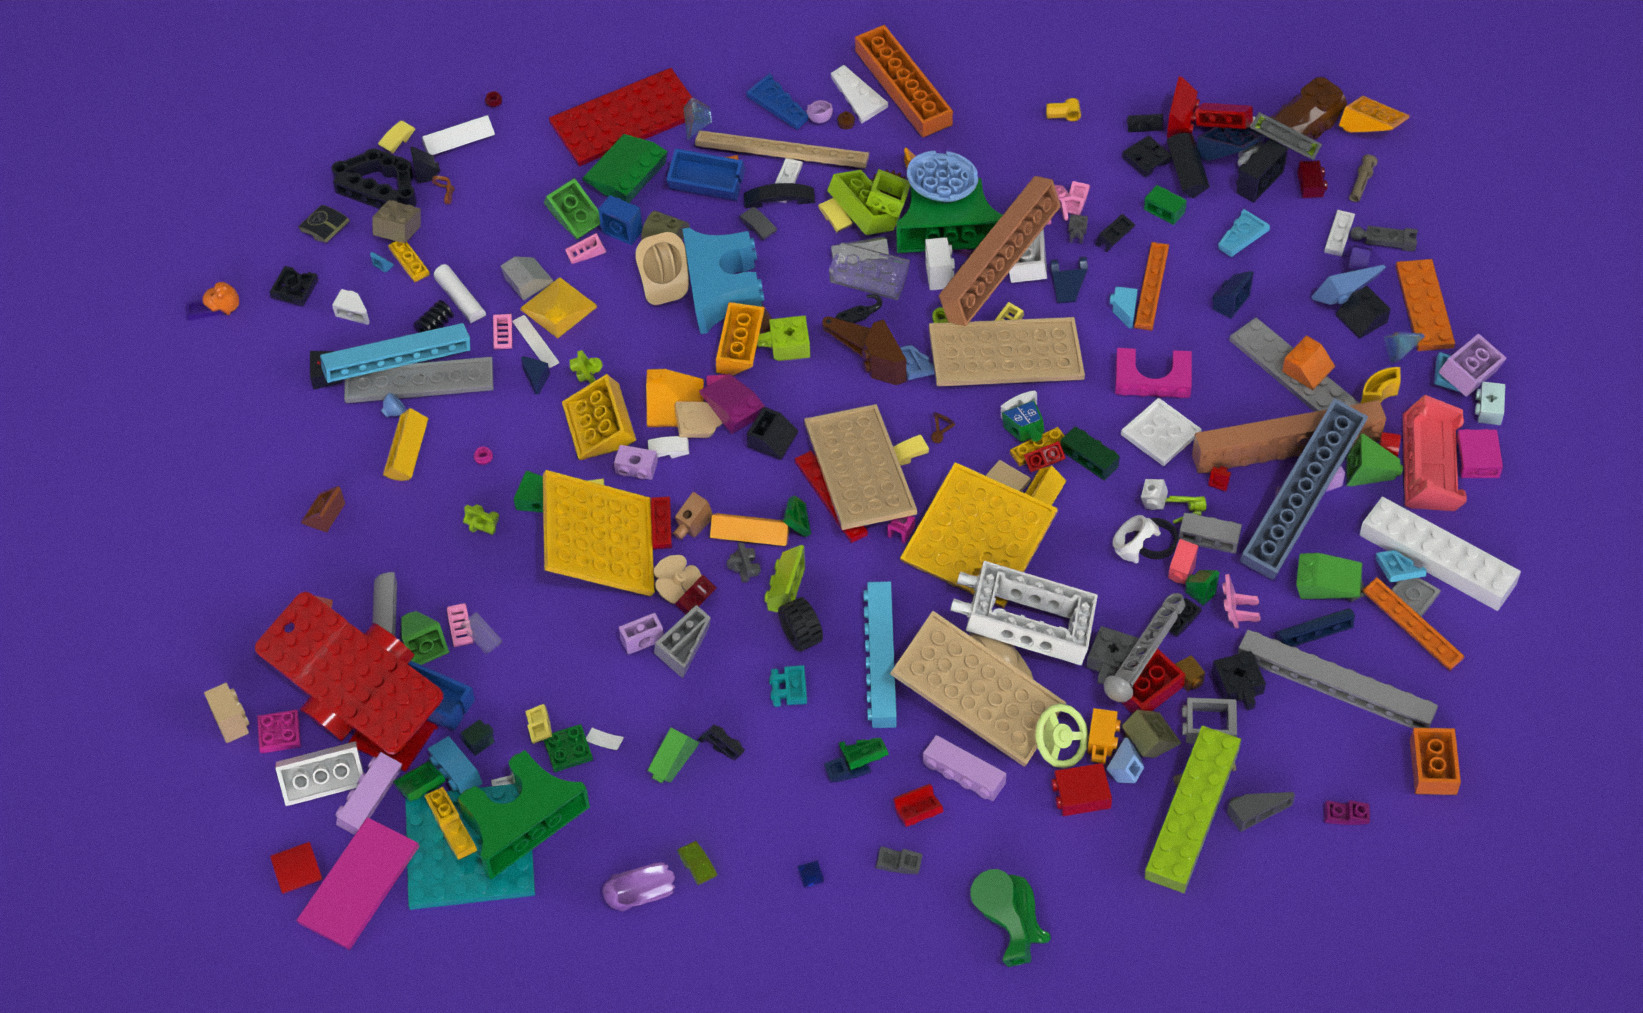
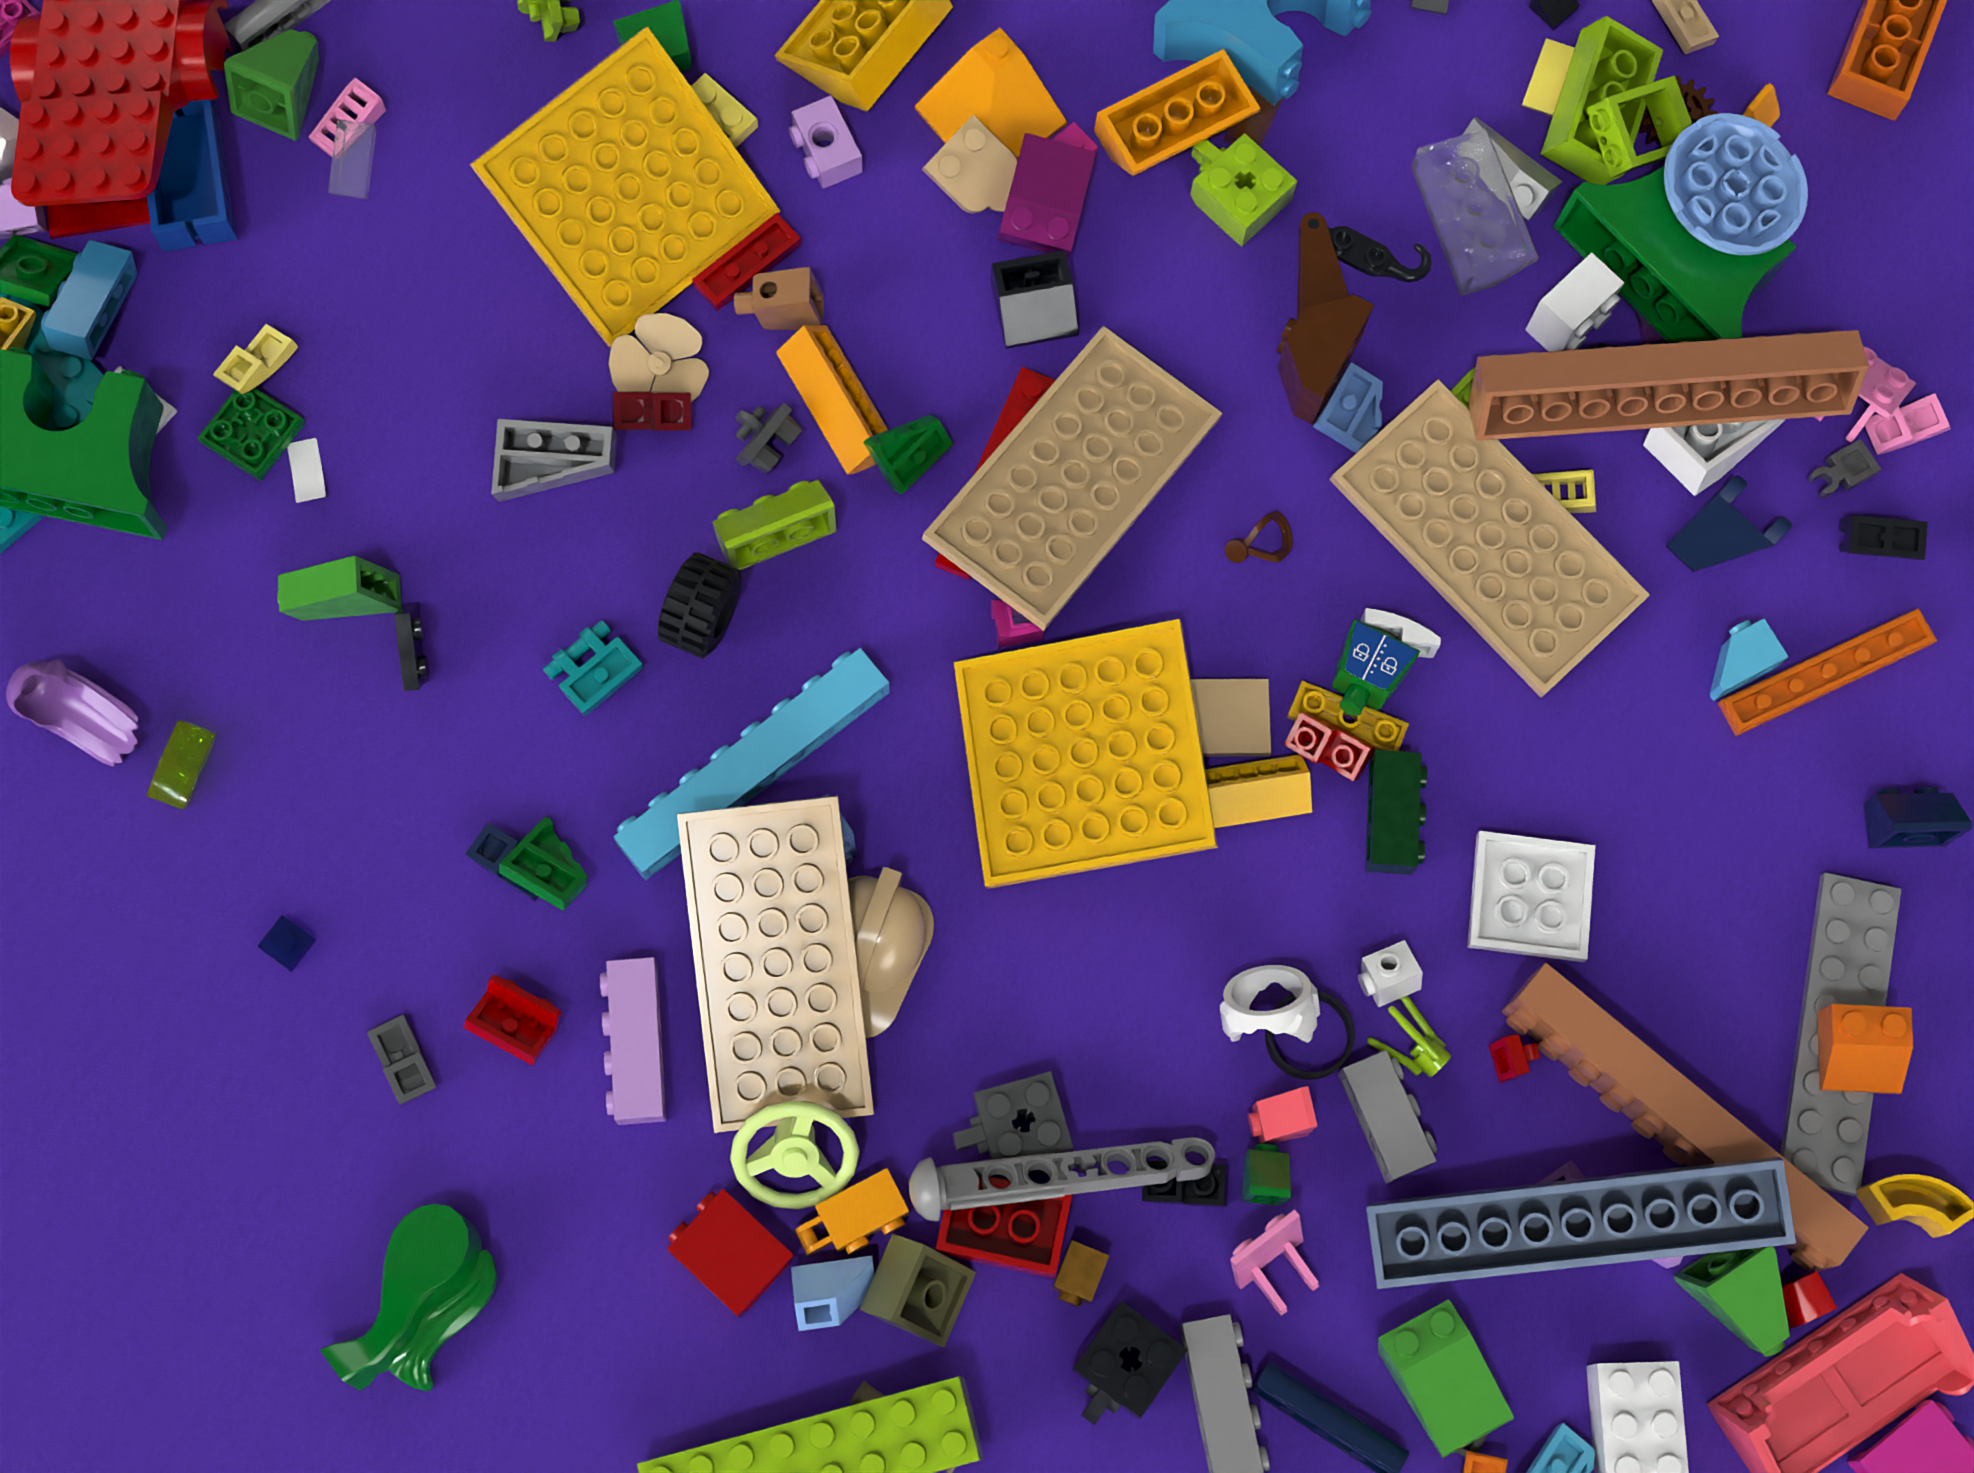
camera: 45 degrees right, 20 degrees up
brick [460,719,494,756] -> none
lavender brick [618,613,664,655] -> none
white slope [648,436,689,458] -> none
light yellow slope [893,435,929,466] -> none
white brick [950,561,1098,665] -> none
dark pink arch [1115,348,1192,398] -> none
light grey window [1182,697,1237,743] -> none

